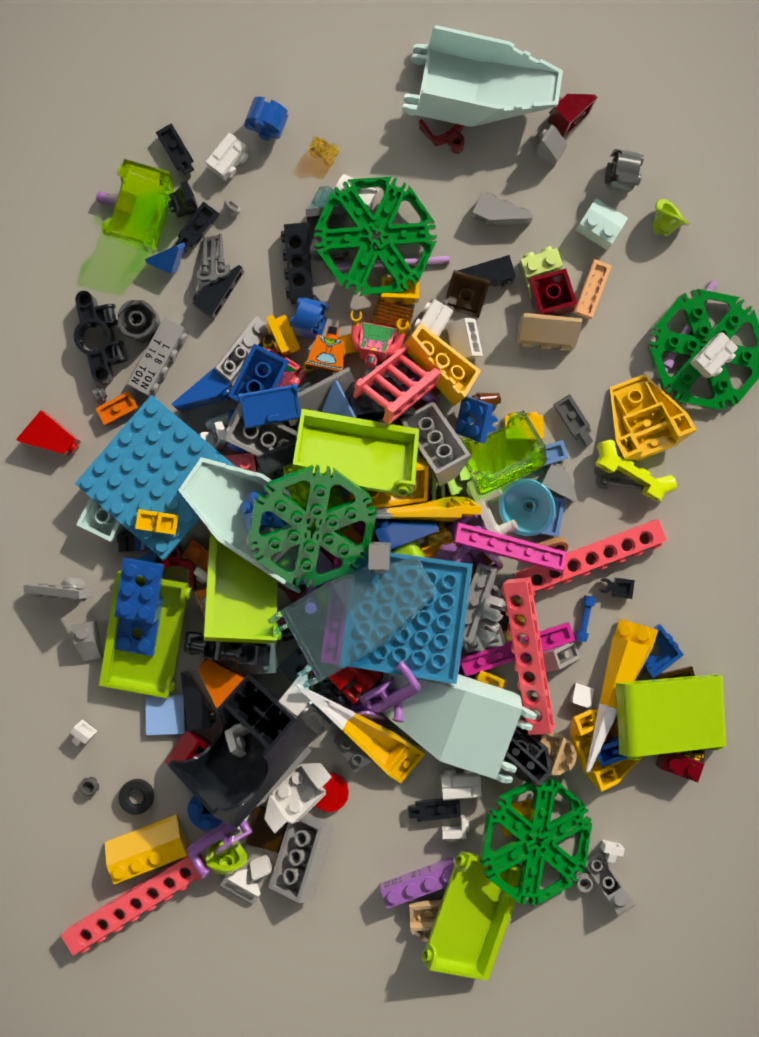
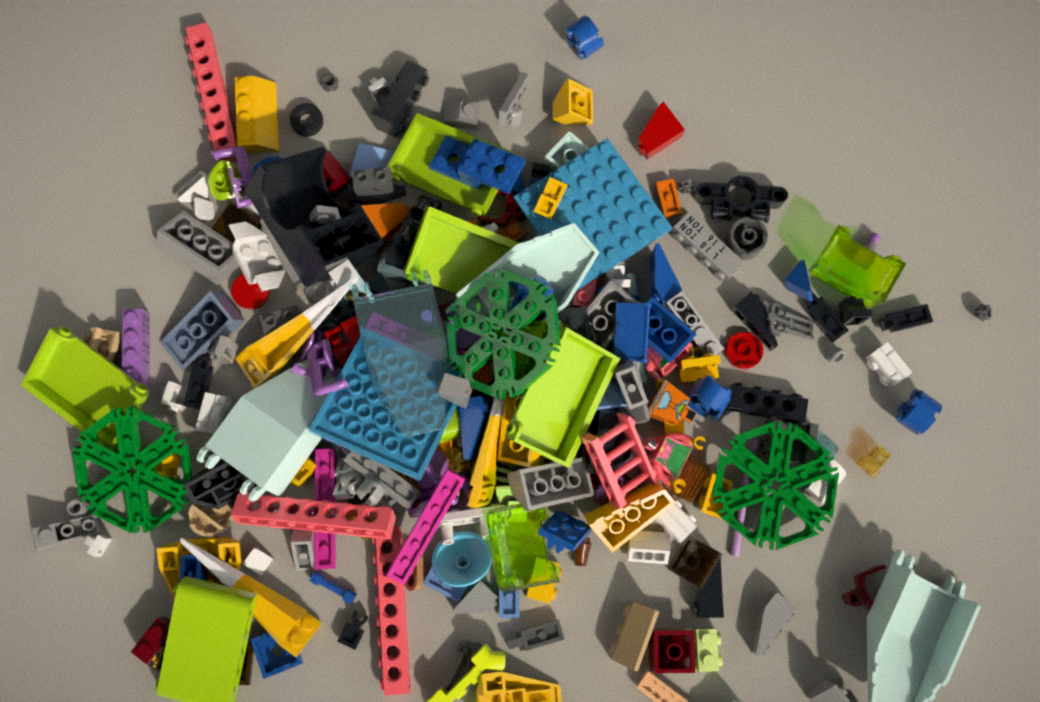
camera: 110 degrees right, 10 degrees down
none -> sand blue slope [160,291,245,371]
none -> light grey slope [210,335,238,366]
none -> dark grey brick [352,167,394,197]
none -> black wedge [372,60,429,138]
none -> yellow slope [552,79,593,125]
none -> light grey slope [614,361,649,410]
none -> red tile [725,331,764,370]
none -> dark grey plate [975,303,991,322]

